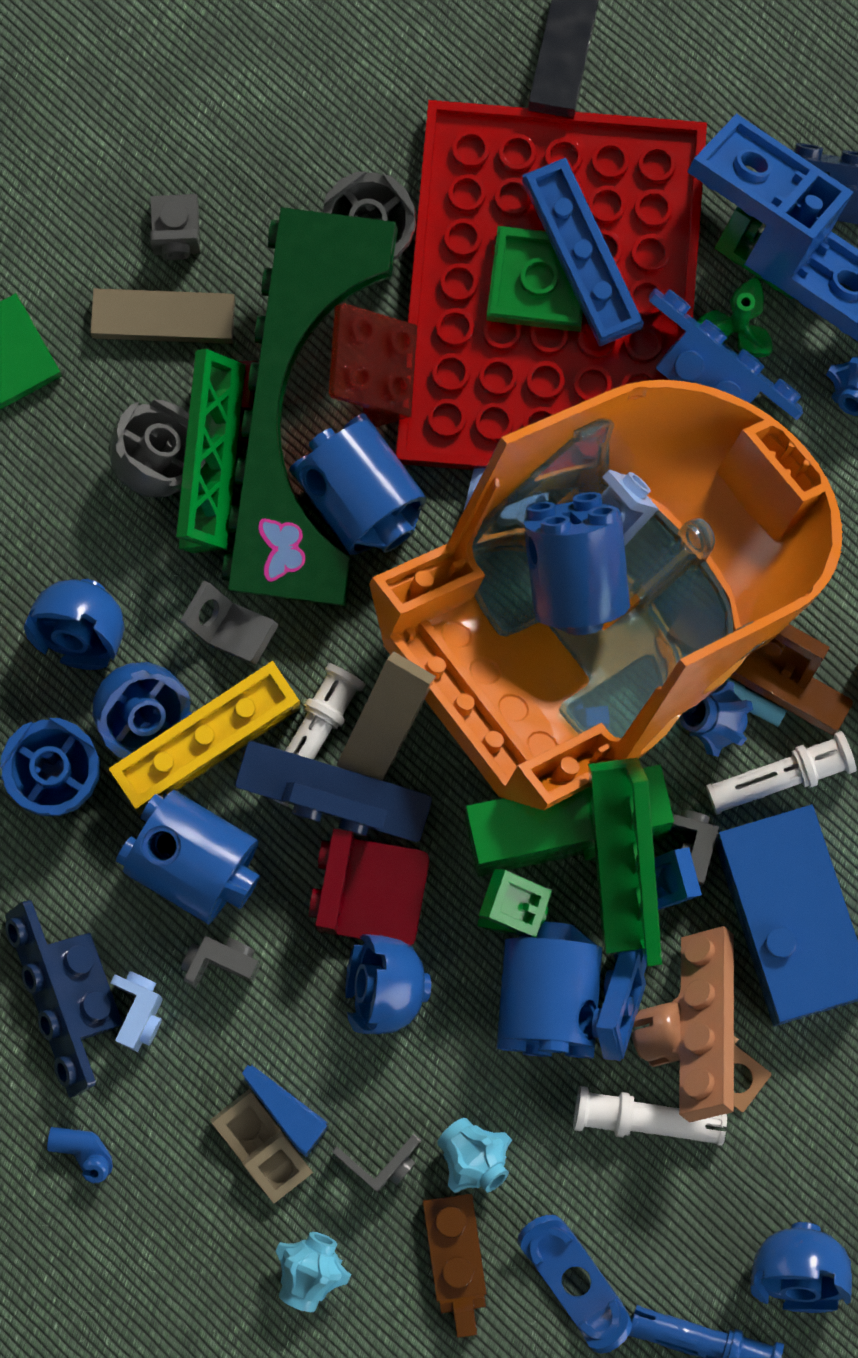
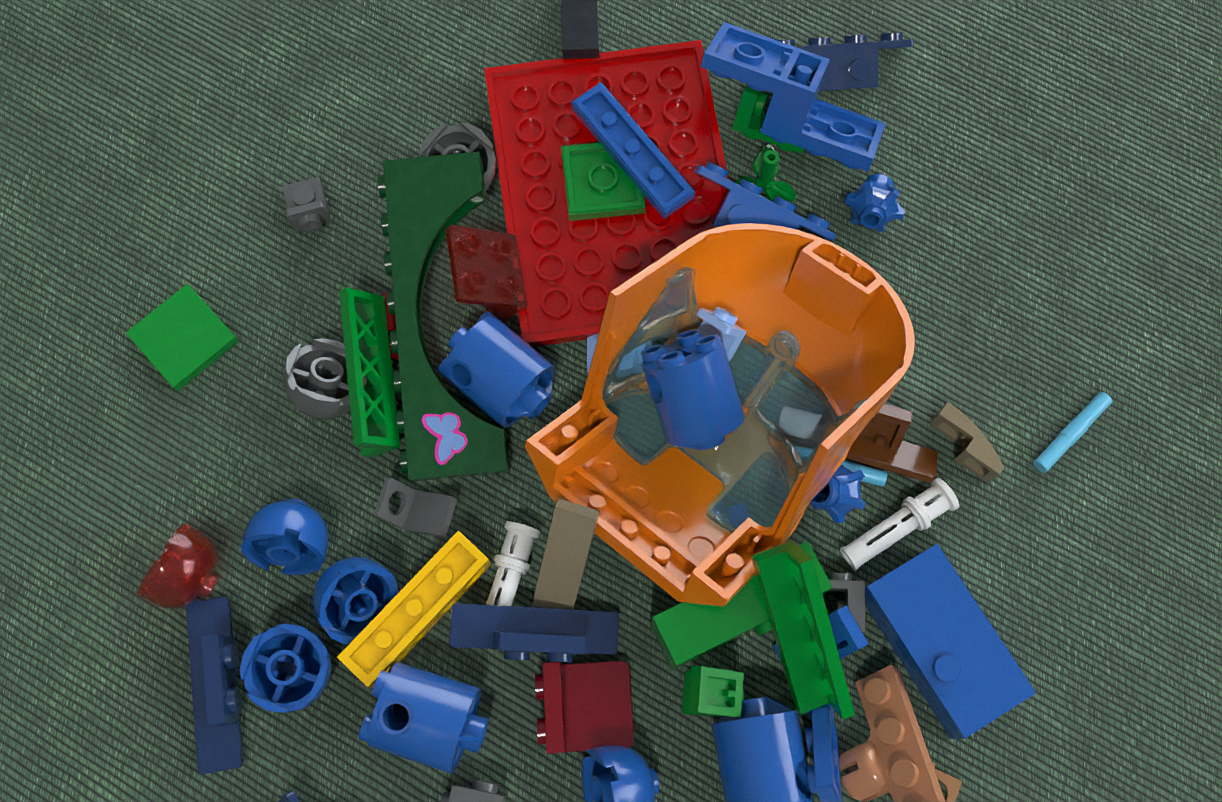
camera: 15 degrees left, 5 degrees down
dark tan tile [91,288,235,344] -> none

